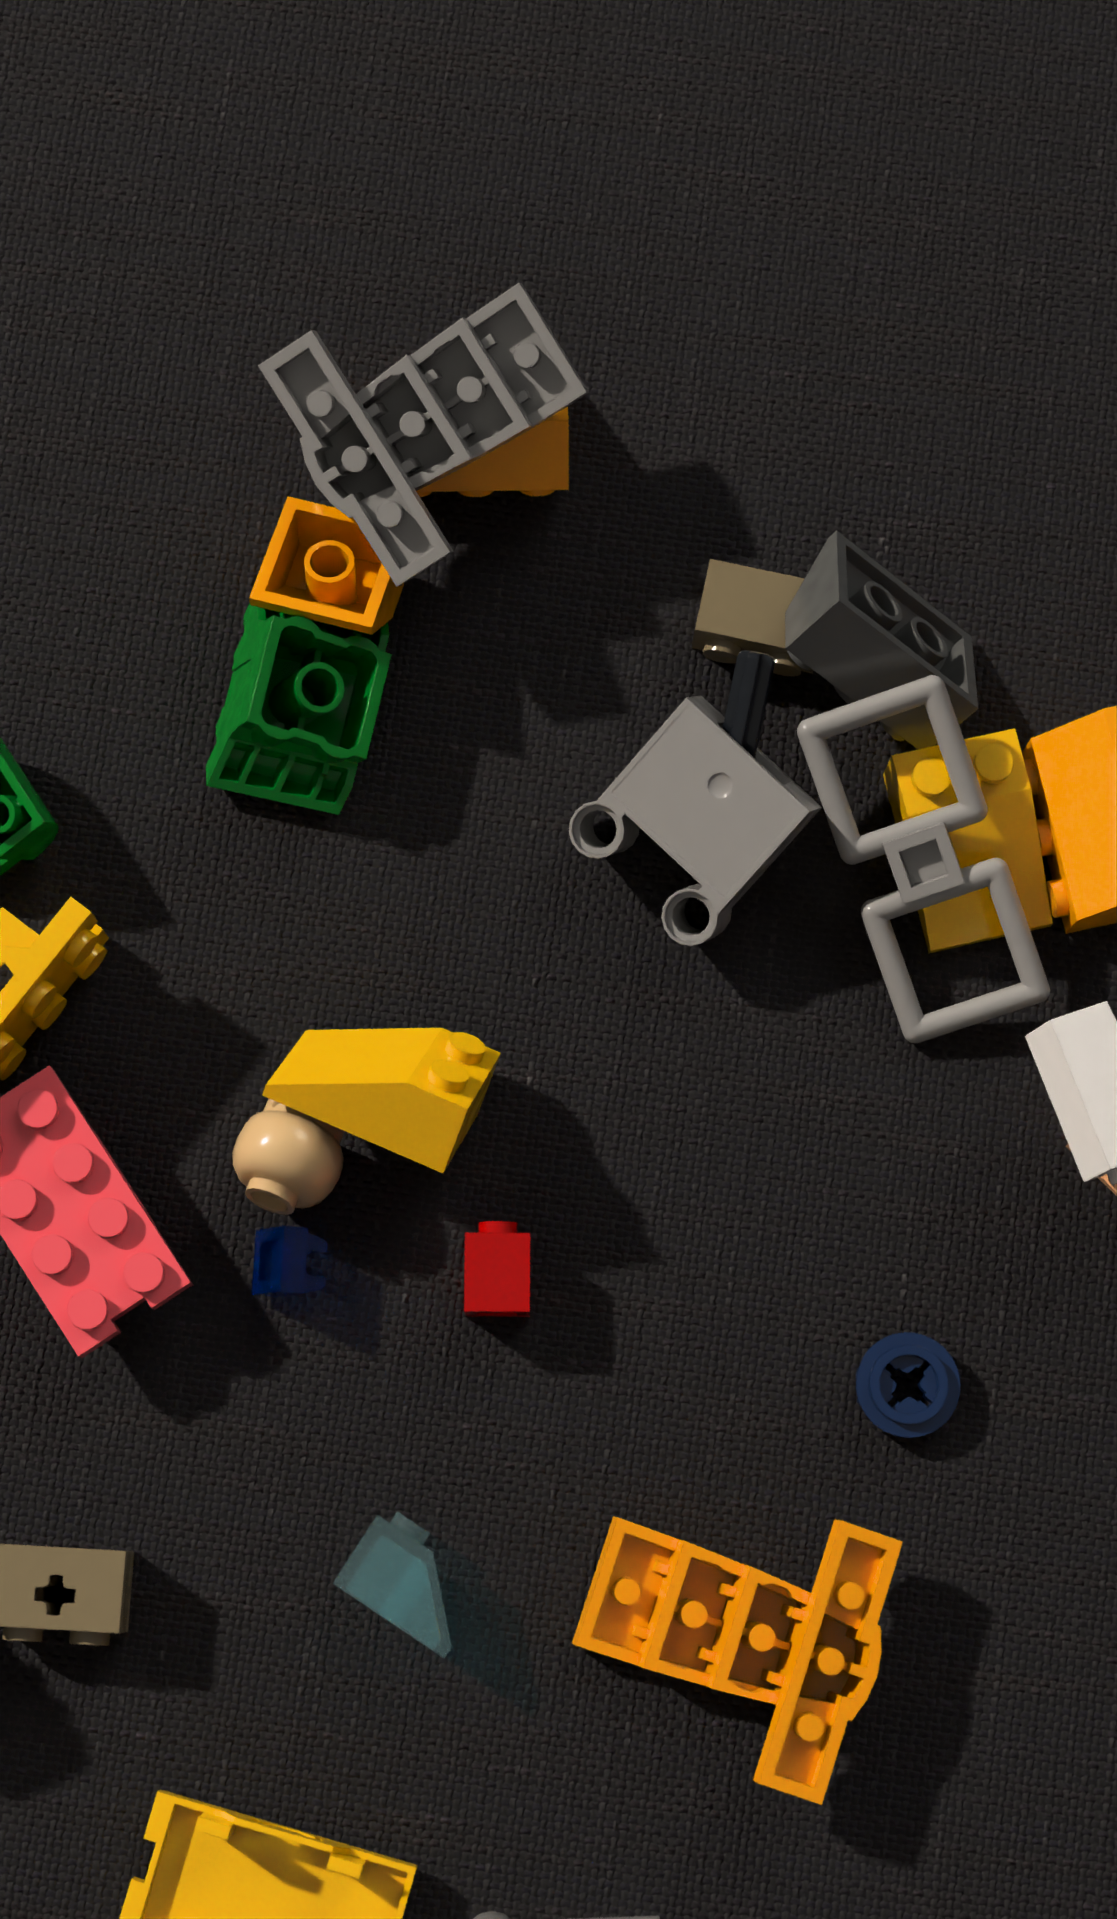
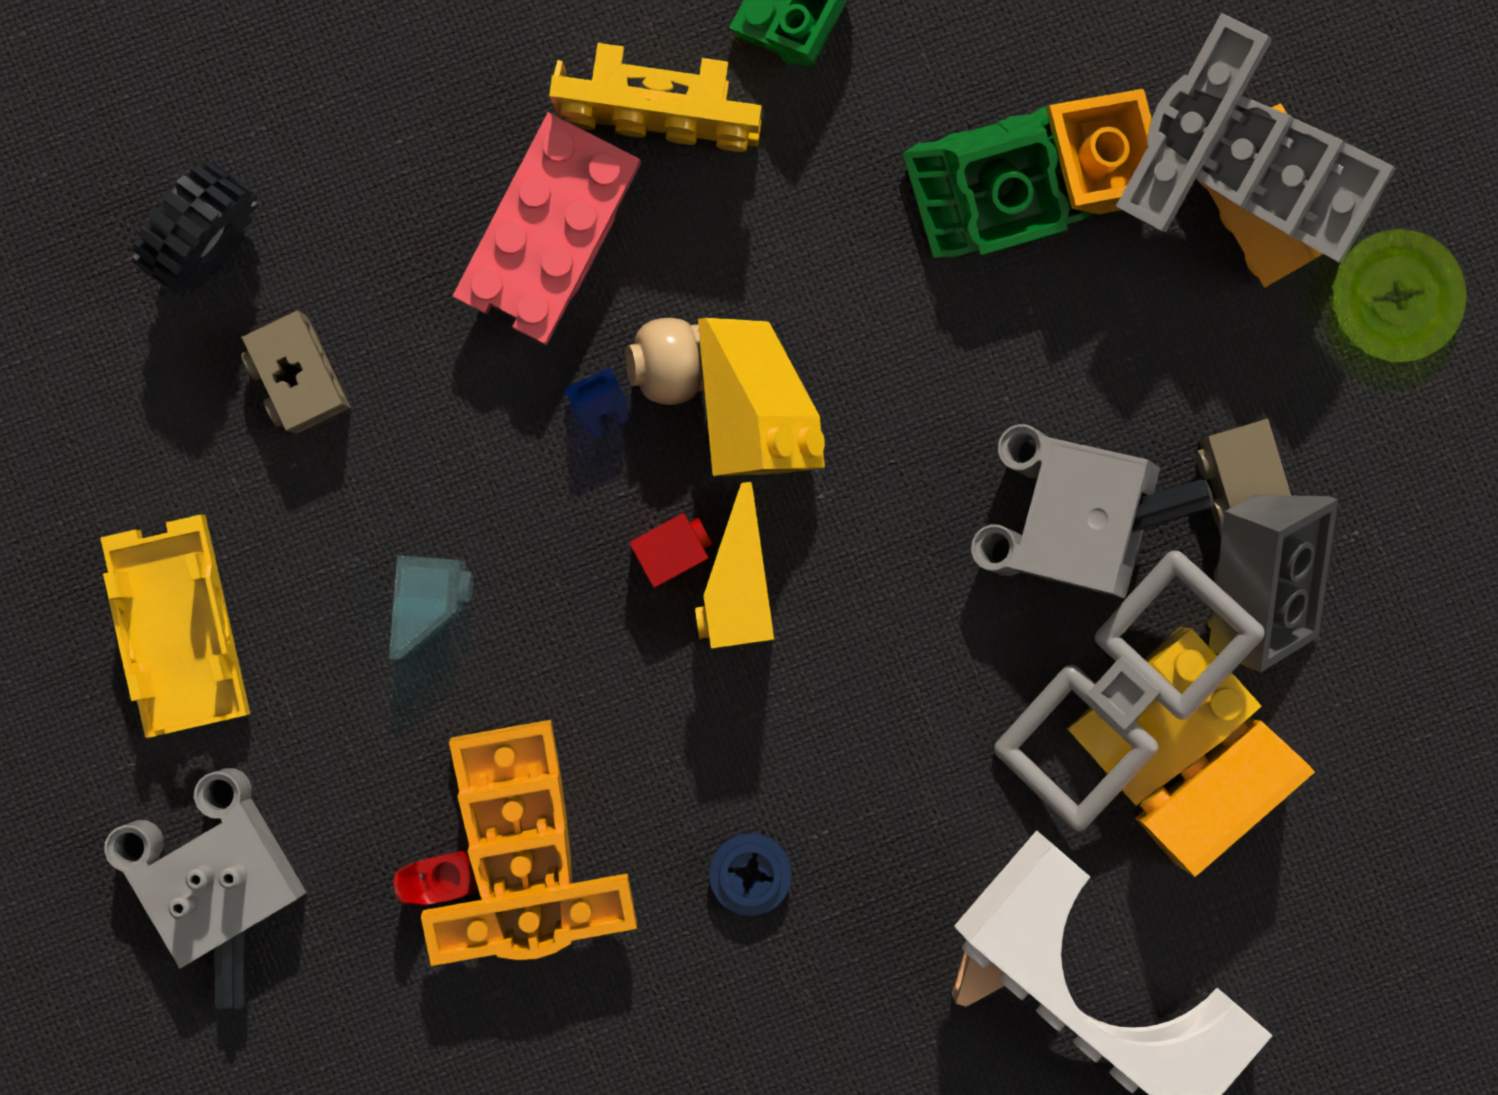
camera: 65 degrees right, 10 degrees up
none -> red hair [394,851,477,906]
none -> yellow slope [695,482,774,648]
none -> clear neon green gear [1331,229,1467,362]

